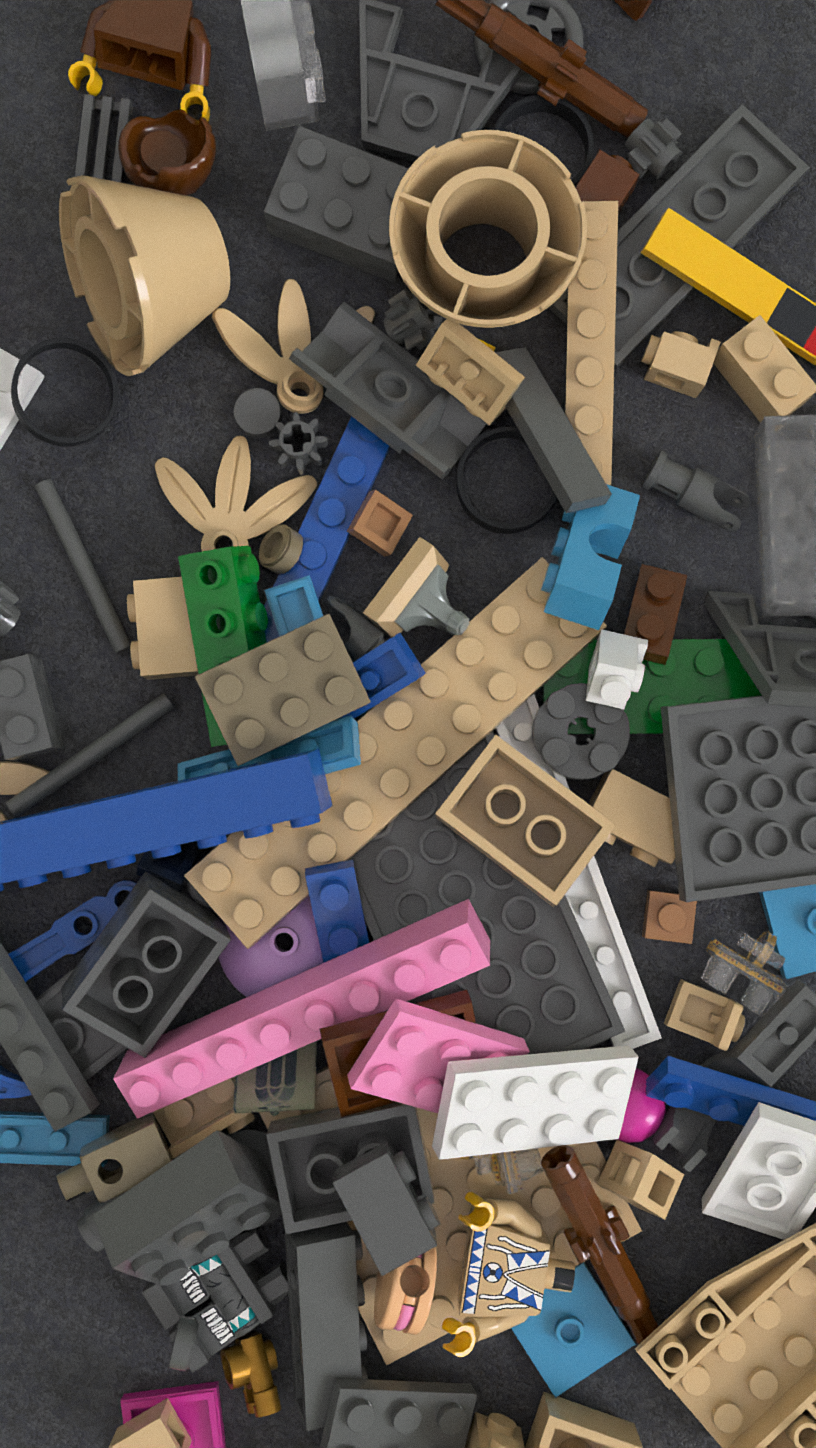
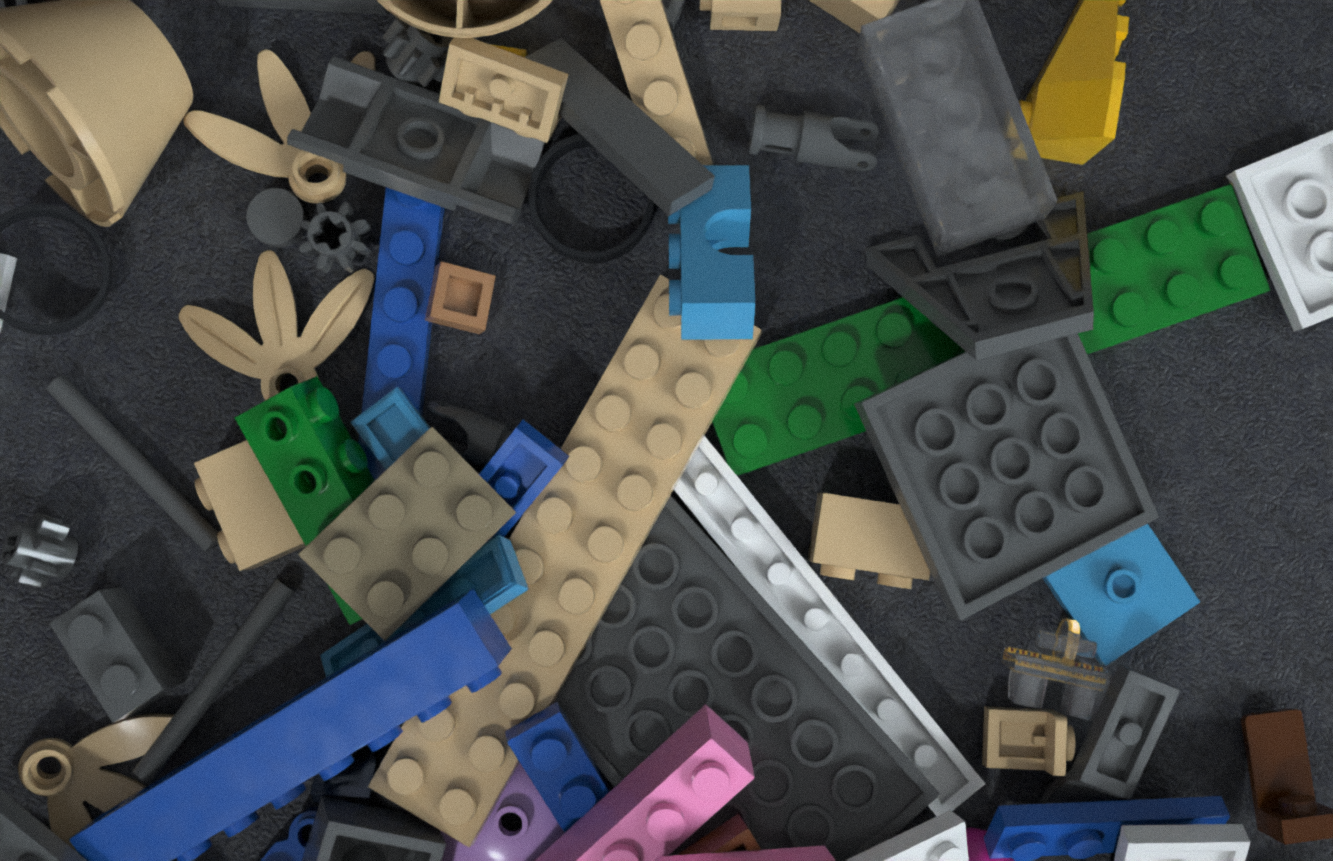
camera: 15 degrees left, 0 degrees up
dark tan tile [259,524,303,574] -> none
piece [363,537,470,638] -> none
tan brick [435,735,617,907] -> none
dark grey plate [532,683,630,780] -> none
white brick [586,629,648,709] -> none
reddish brown plate [624,564,688,665] -> none
medium nougat plate [642,890,697,944] -> none

